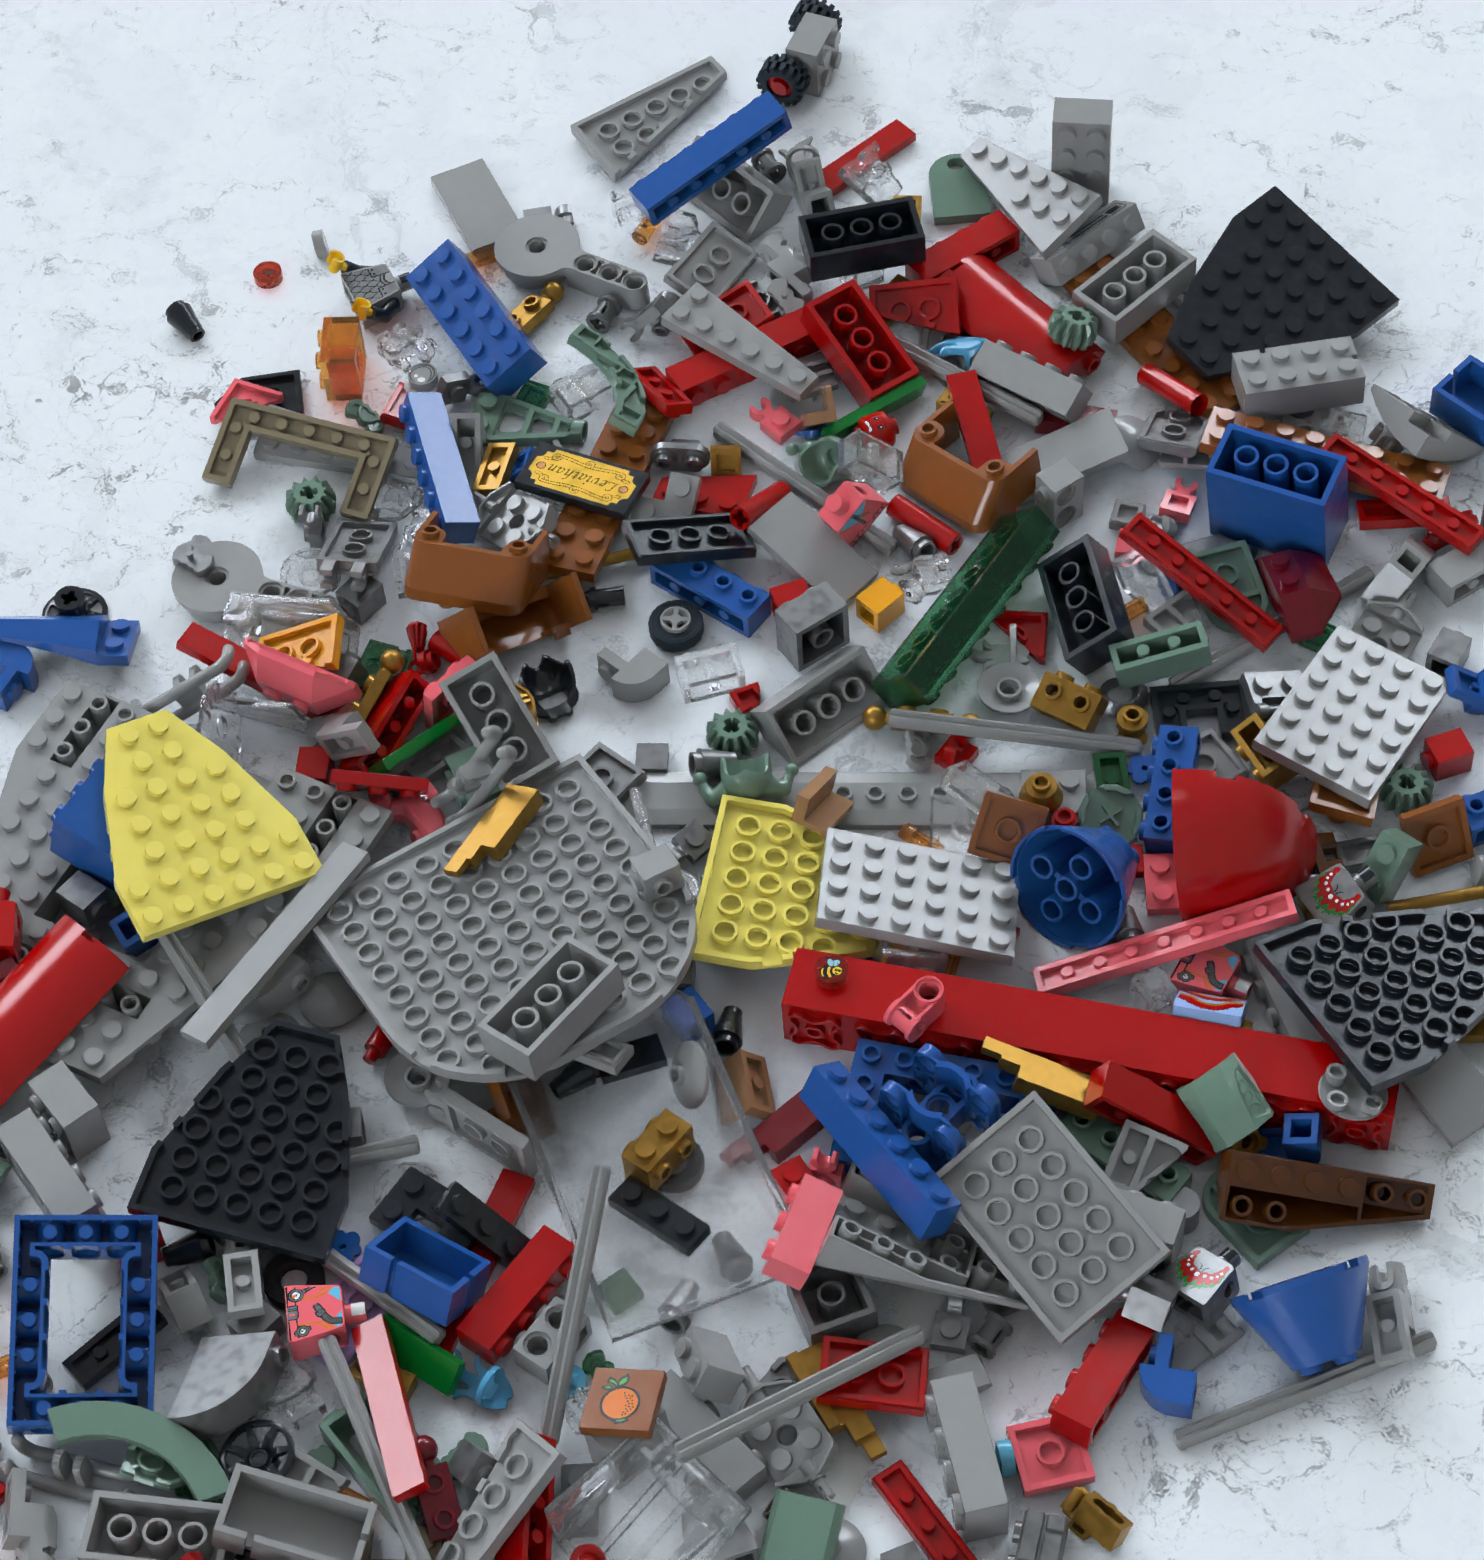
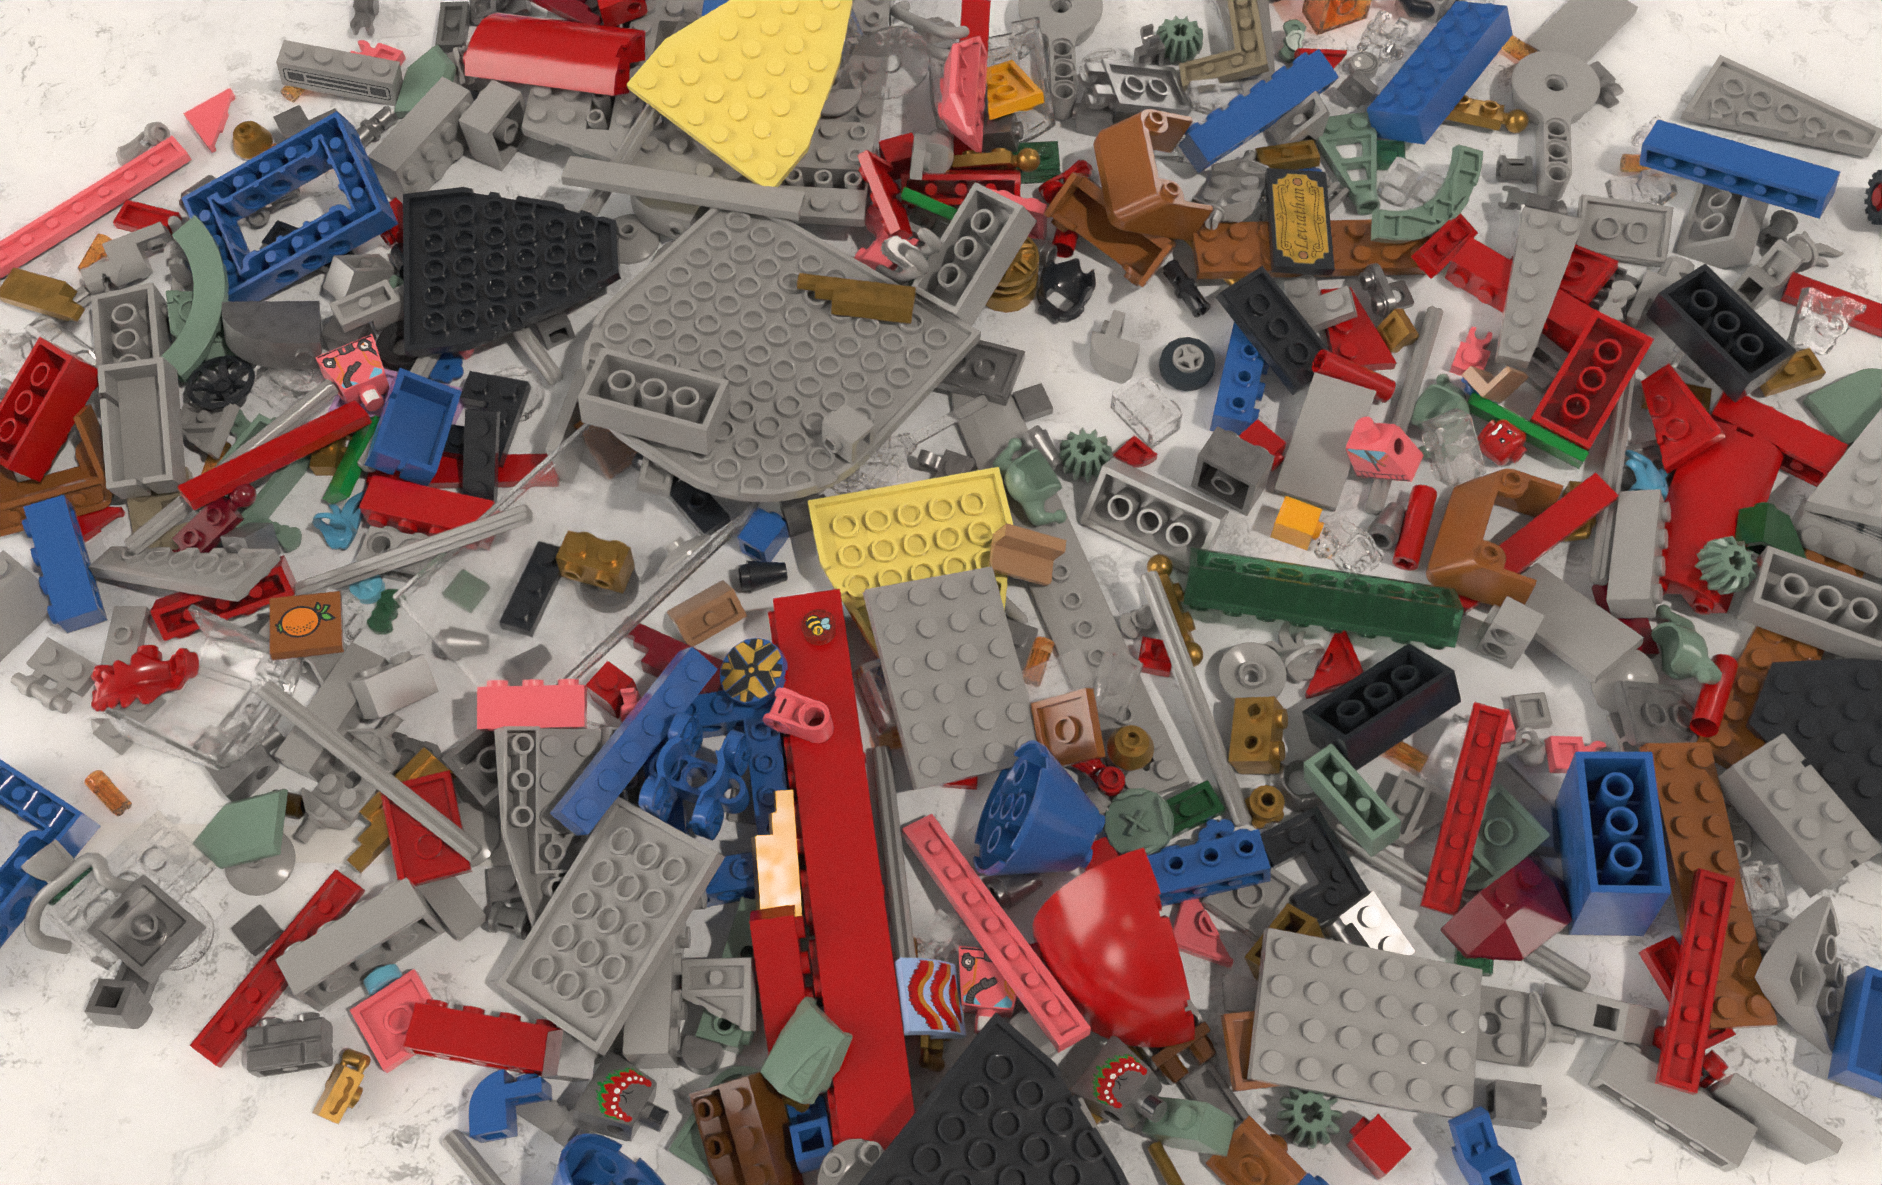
camera: 65 degrees right, 10 degrees up
none -> tile [720,638,788,706]
none -> sand green piece [1651,604,1722,685]
none -> dark green slope [1735,502,1807,559]

